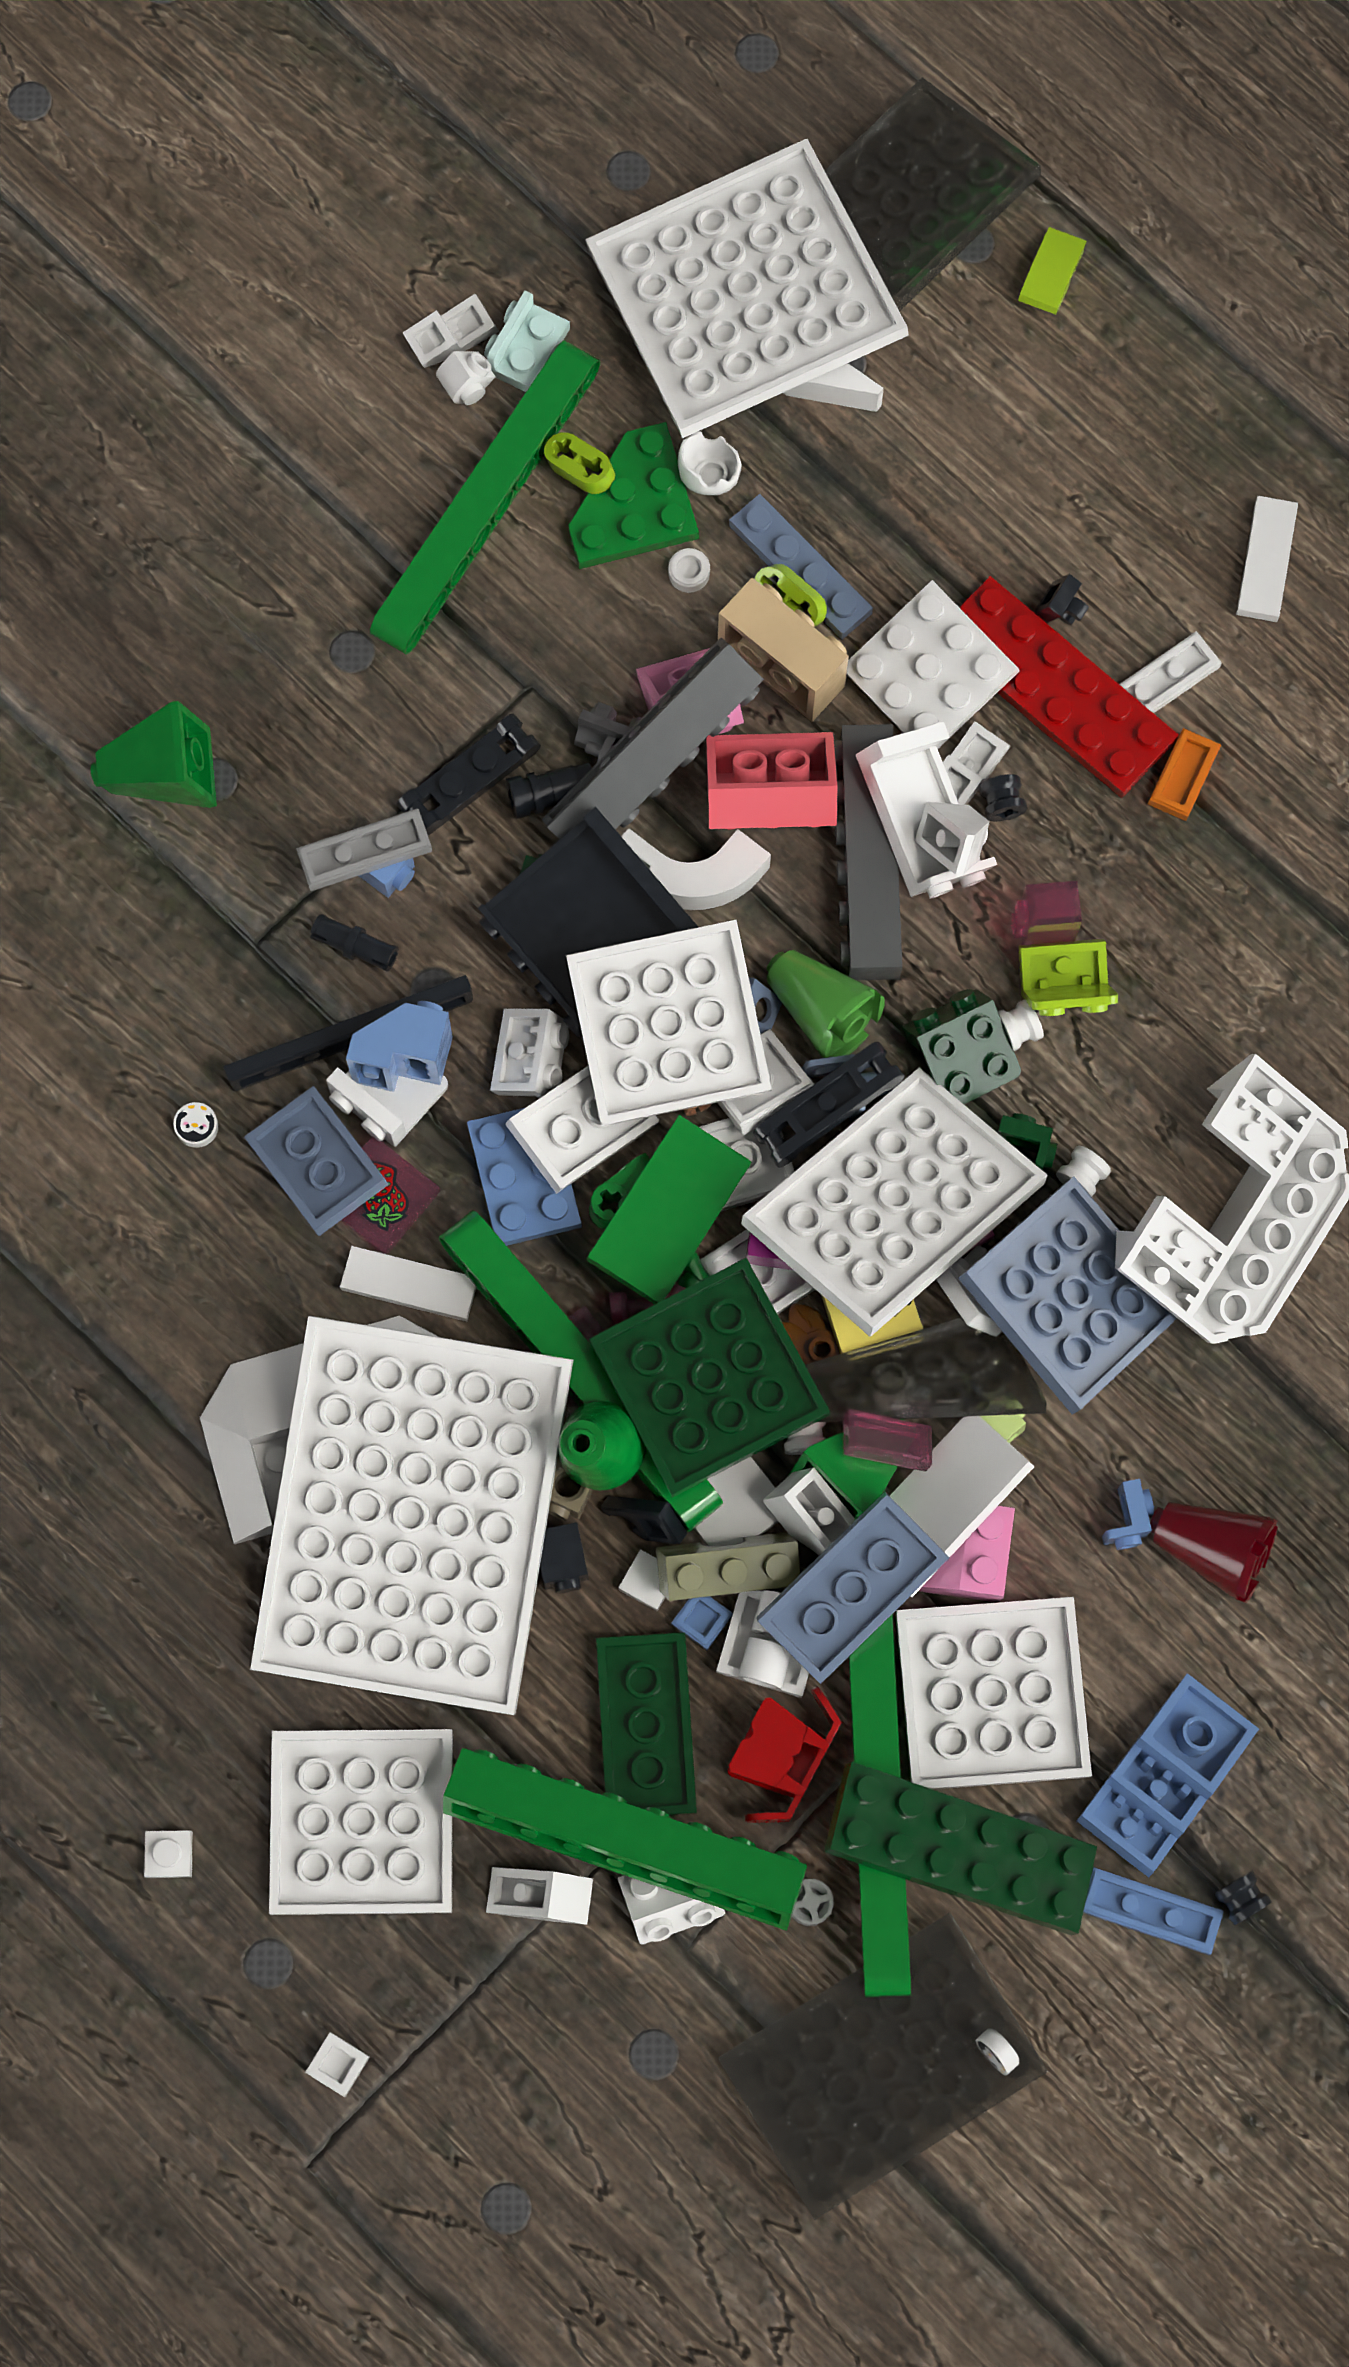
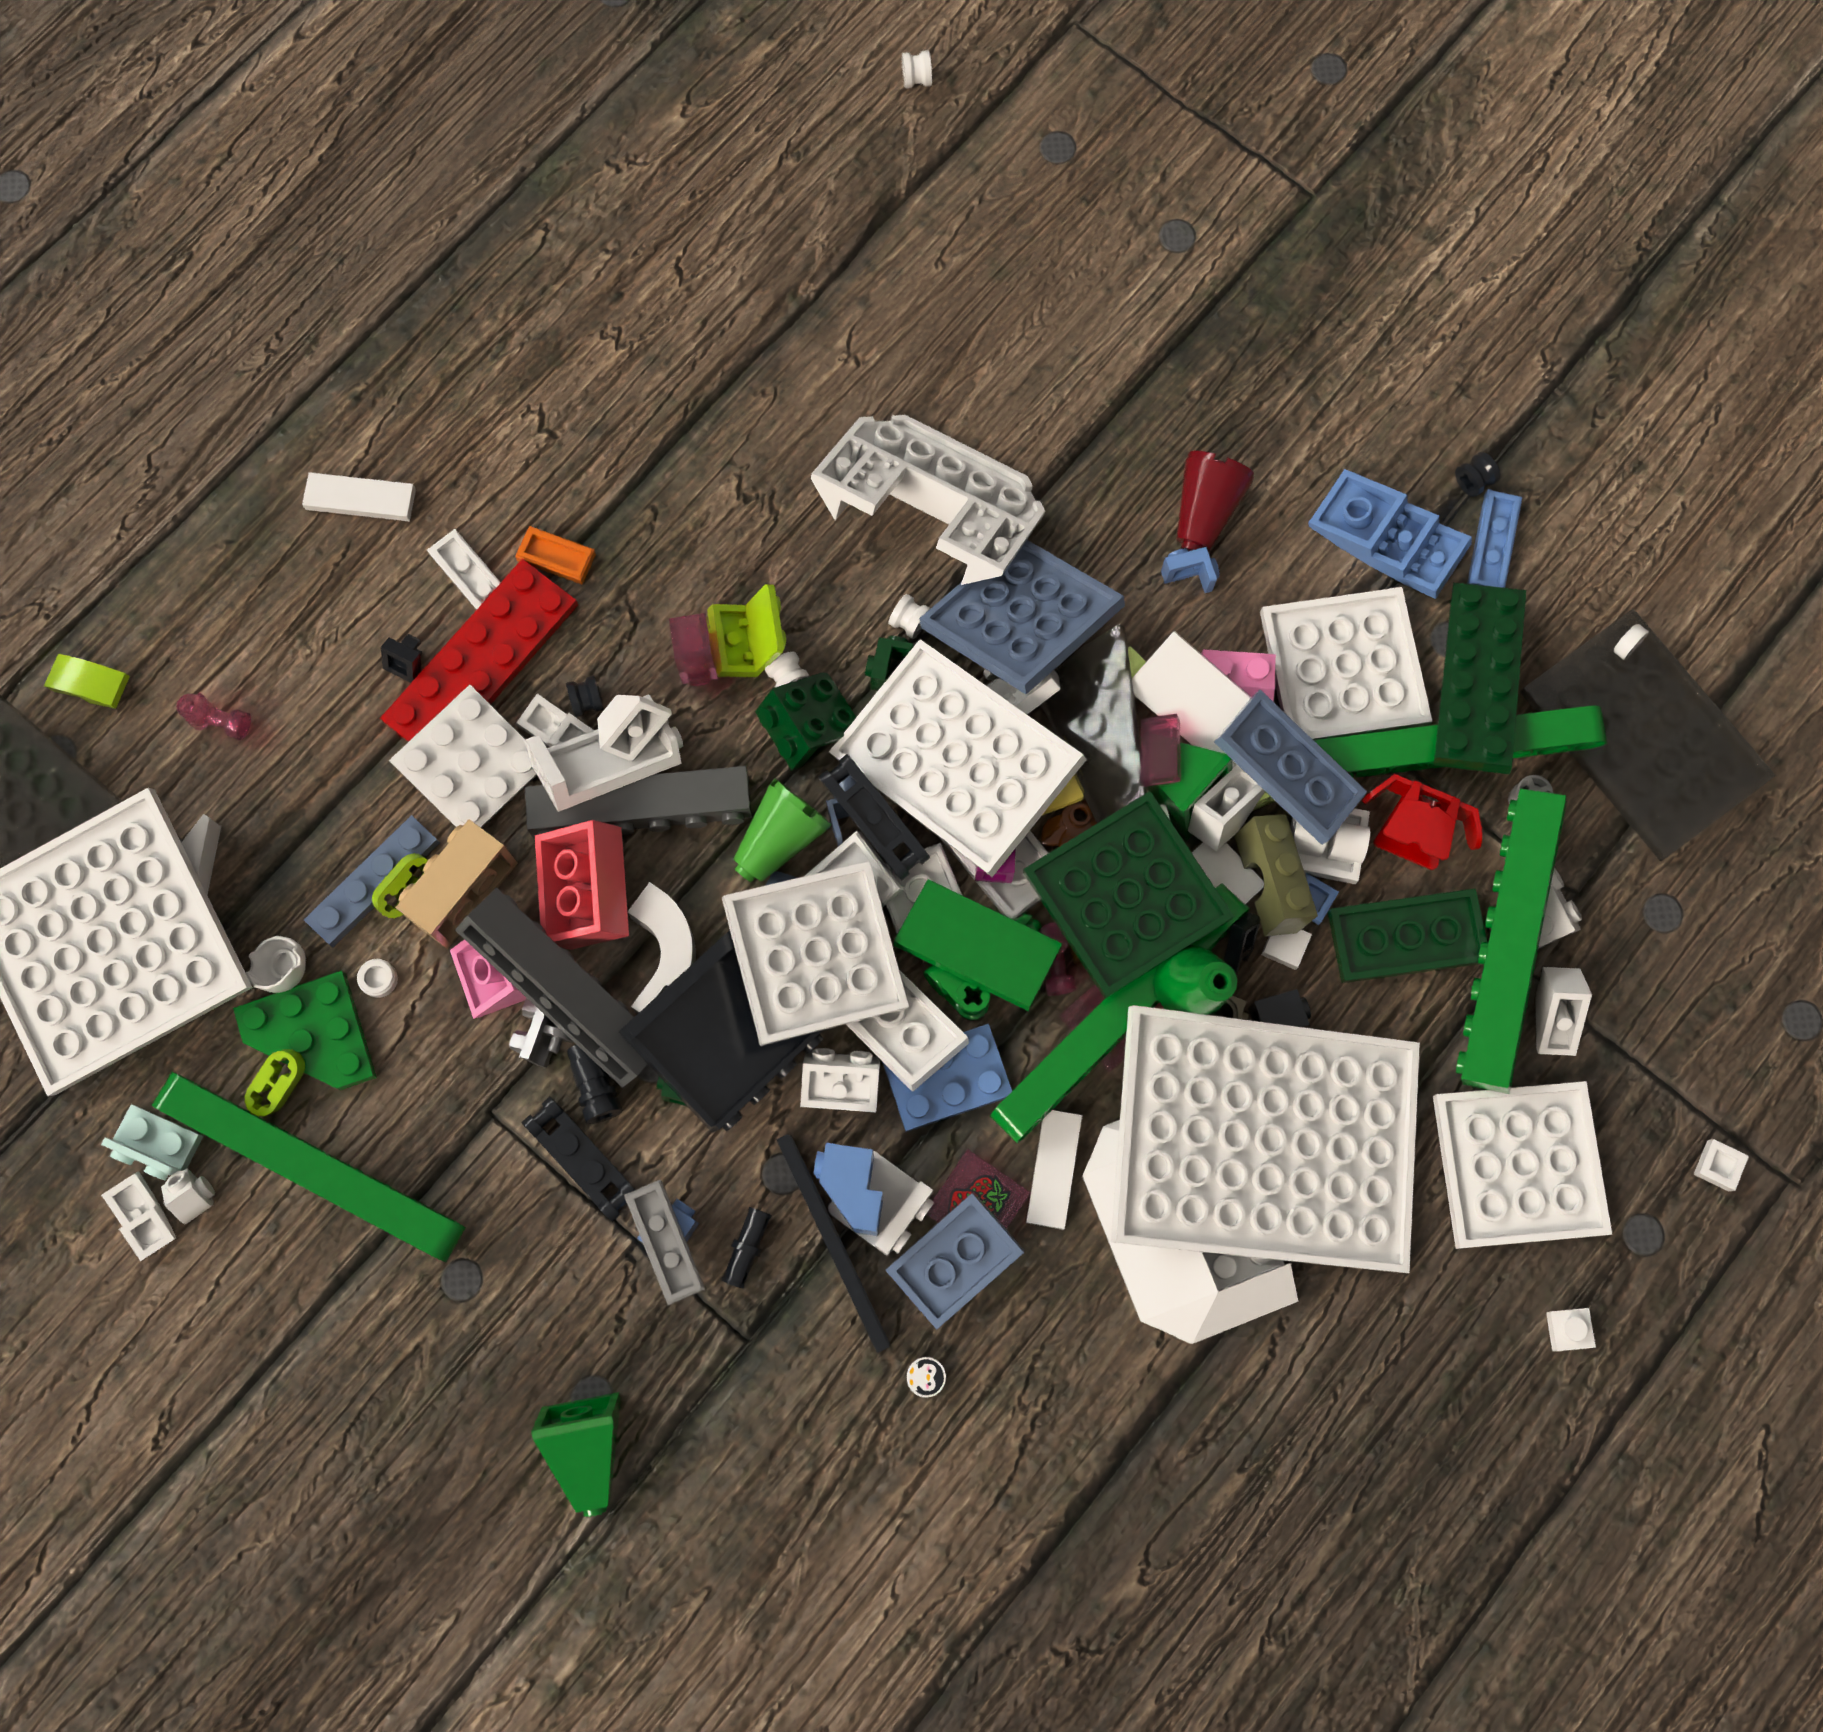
camera: 95 degrees left, 0 degrees up
none -> clear pink leg [176,692,251,740]

